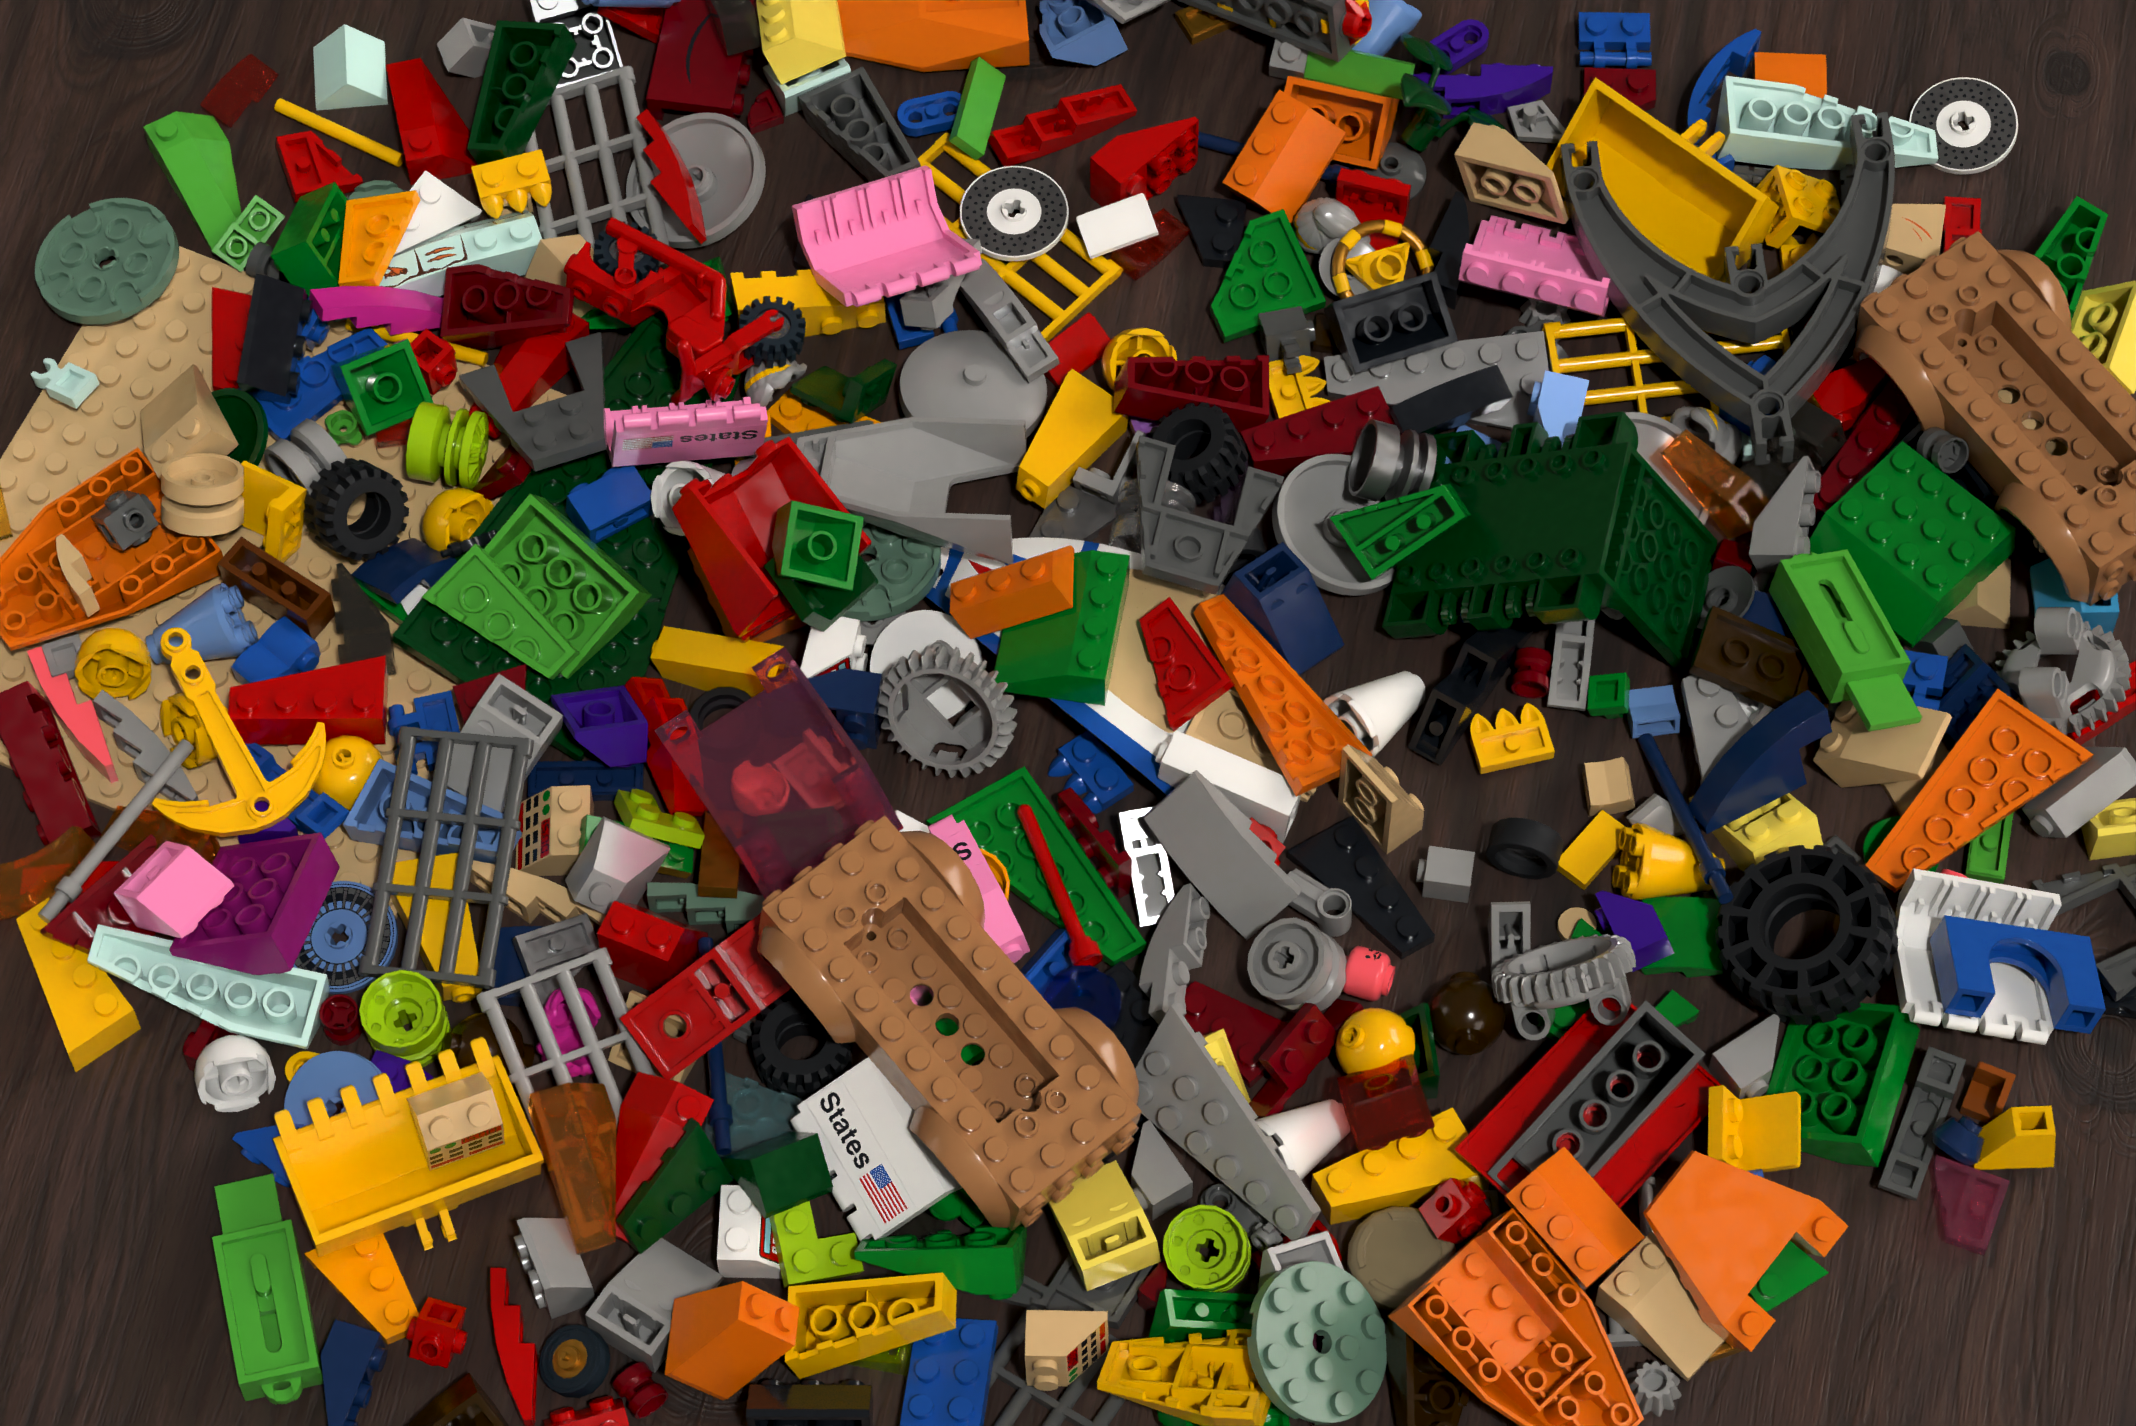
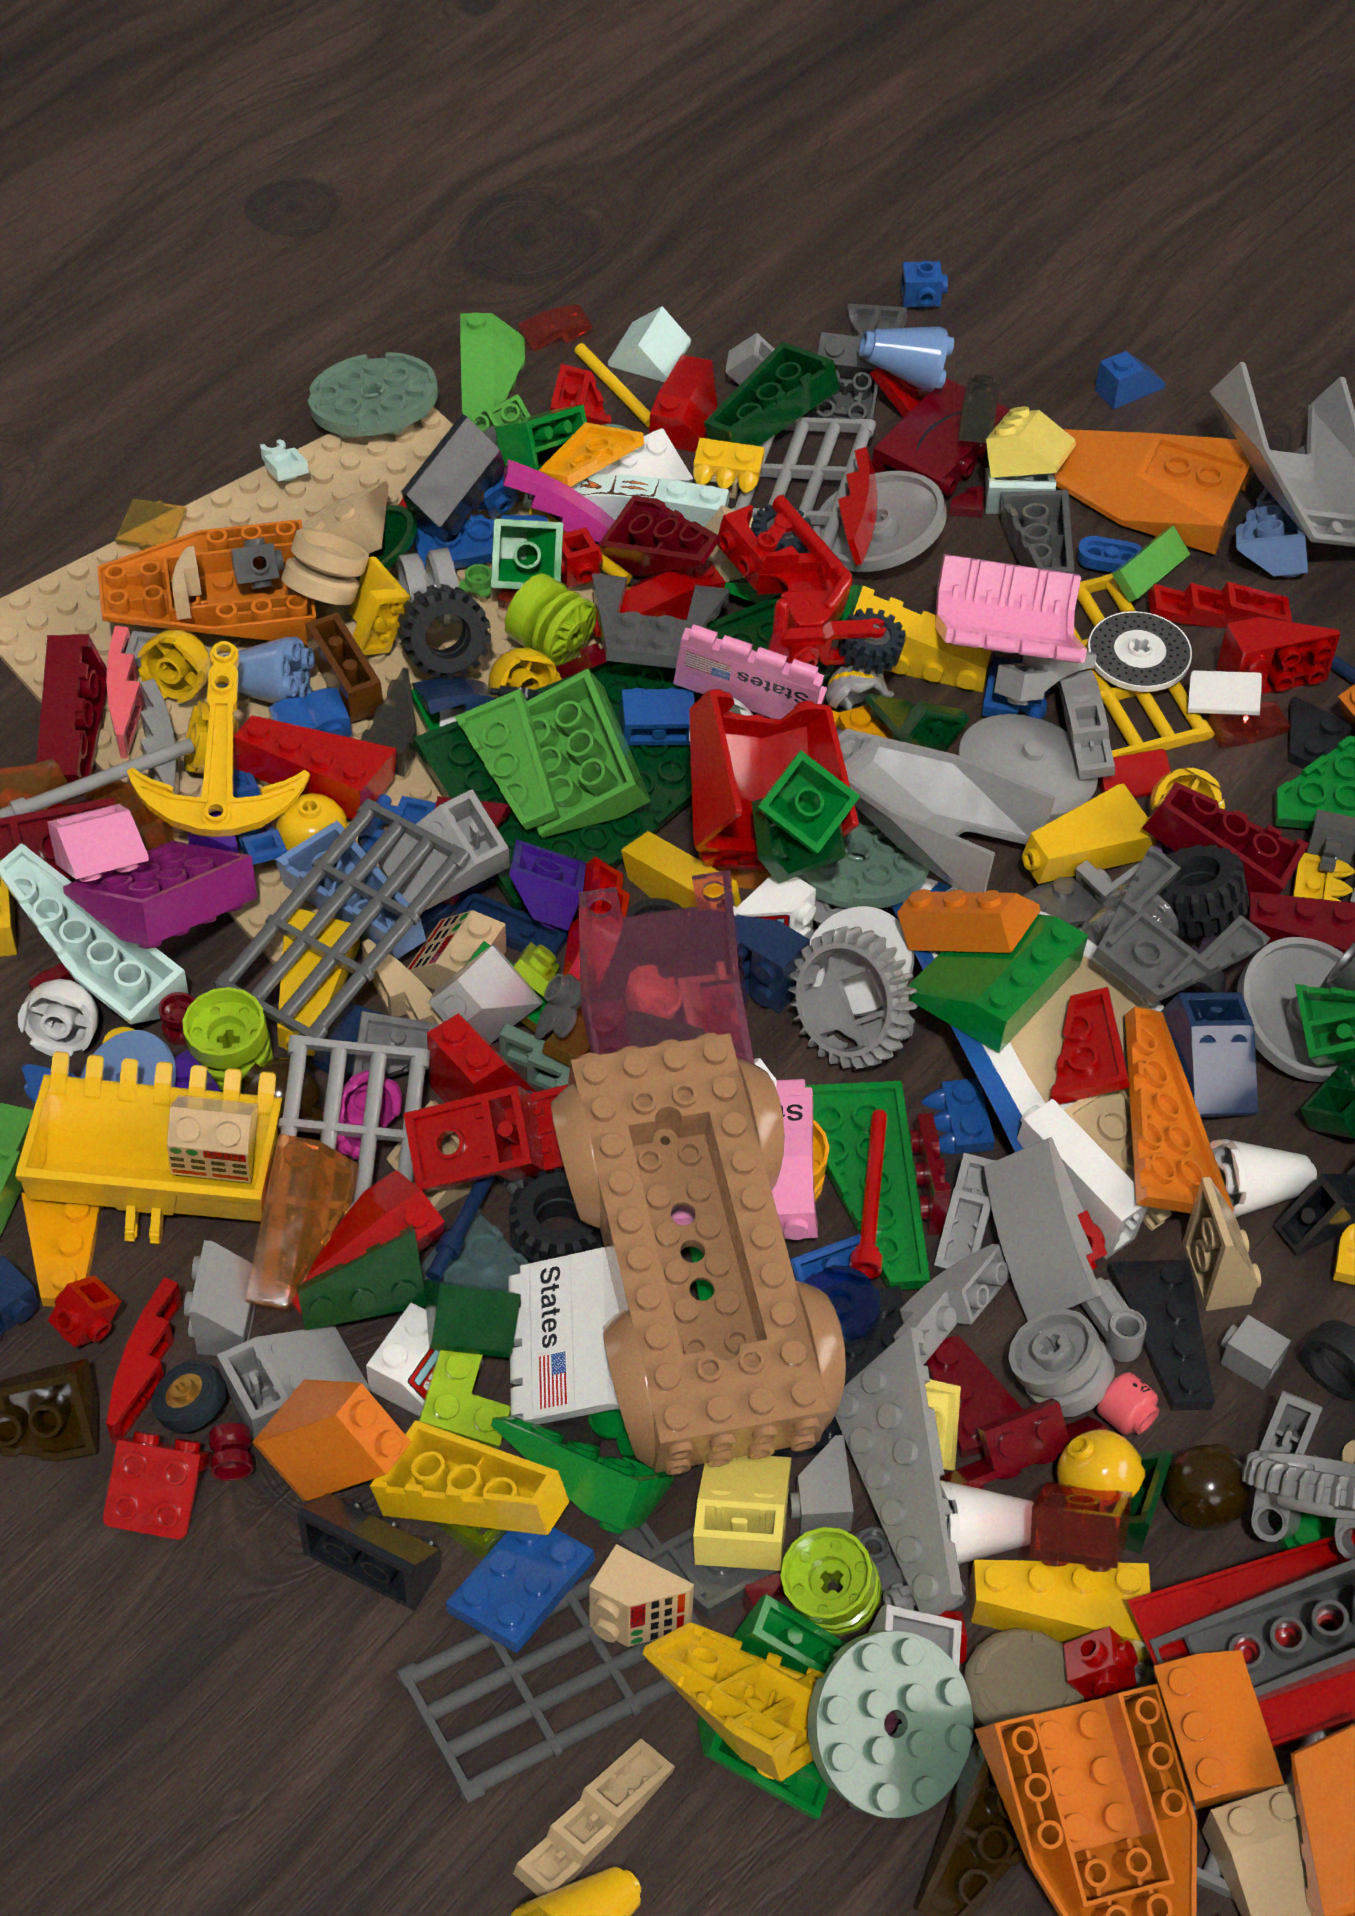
camera: 25 degrees right, 10 degrees down
medium blue piece [293,881,398,994] -> none
none -> dark grey plate [535,973,586,1040]

